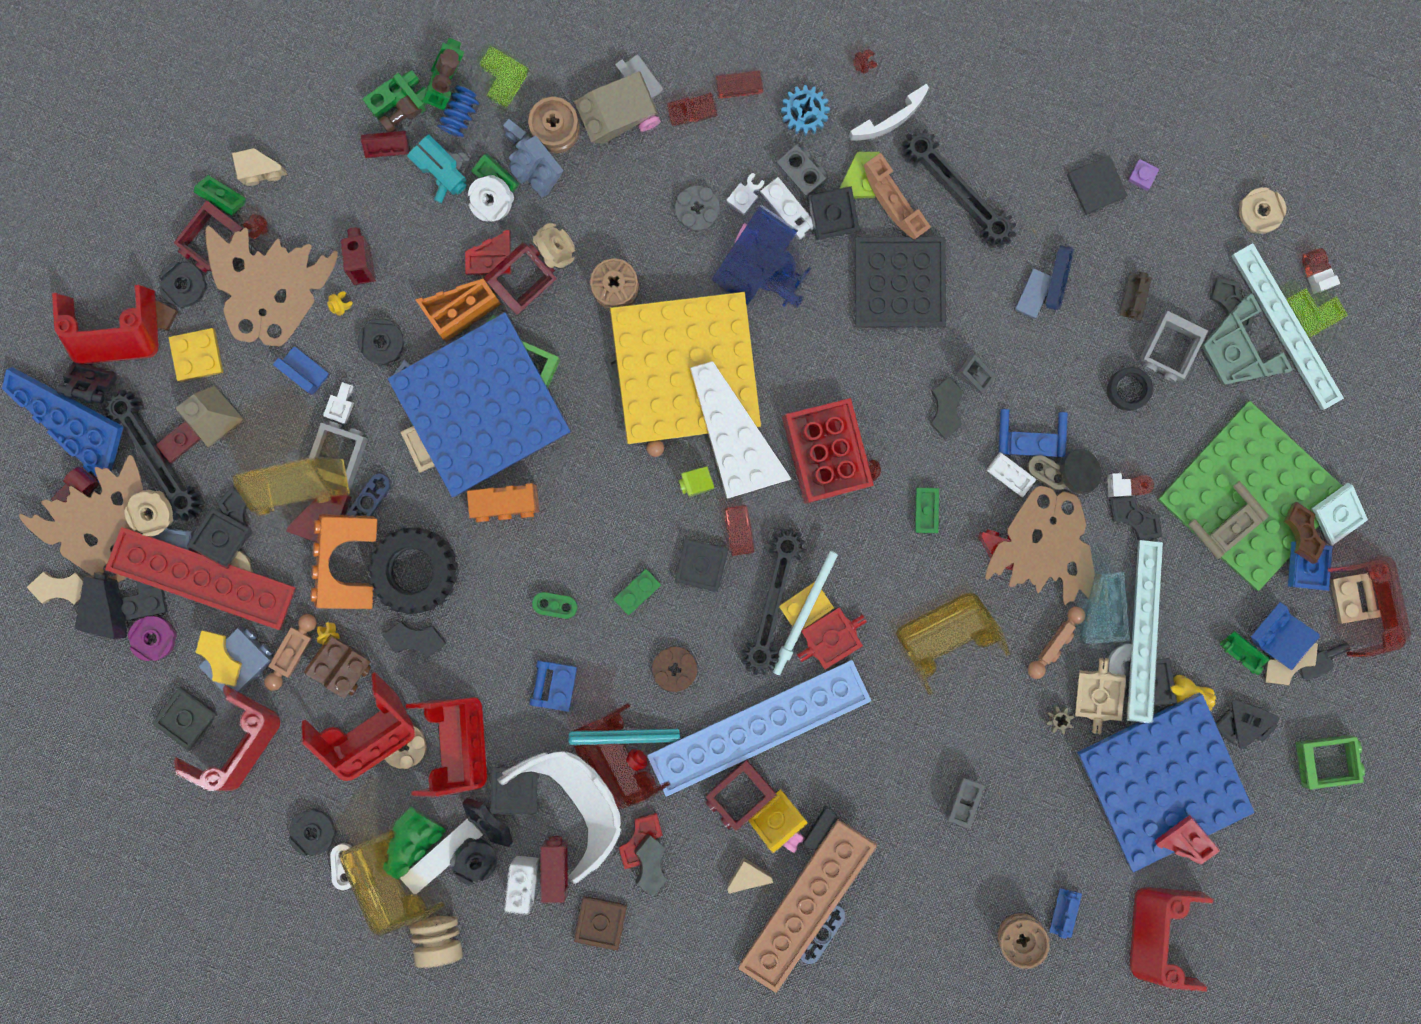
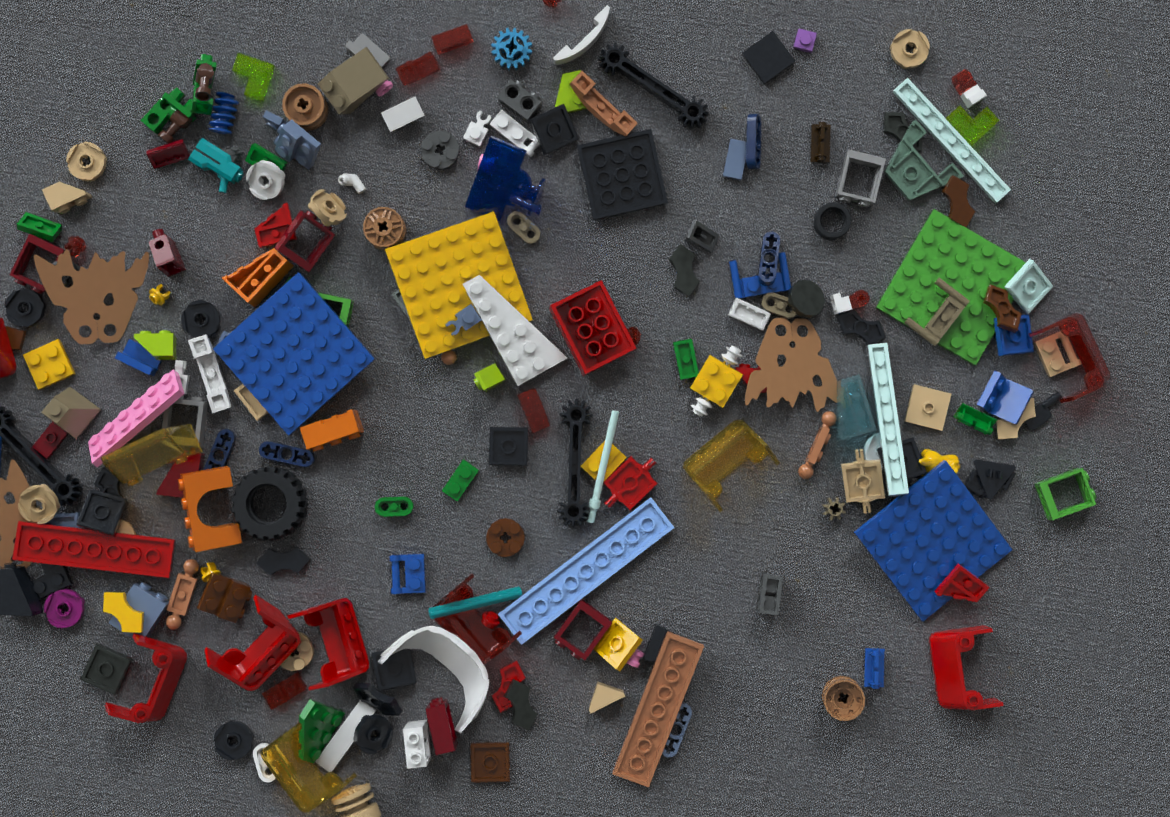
camera: 10 degrees left, 0 degrees up
none -> tan plate [66,142,107,181]
none -> bright pink plate [88,369,184,468]
none -> lime slope [134,330,177,360]
none -> white slope [188,334,231,413]
none -> dark blue beam [259,441,315,467]
none -> clear red slope [262,672,308,710]
none -> white arm [338,173,366,194]
none -> white hinge [381,97,425,132]
none -> sand blue plate [445,304,482,335]
none -> dark tan plate [507,211,541,244]
none -> yellow plate [690,345,743,417]
none -> dark blue beam [758,232,780,286]
none -> tan plate [904,384,951,431]
none -> reddish brown tile [942,175,976,227]

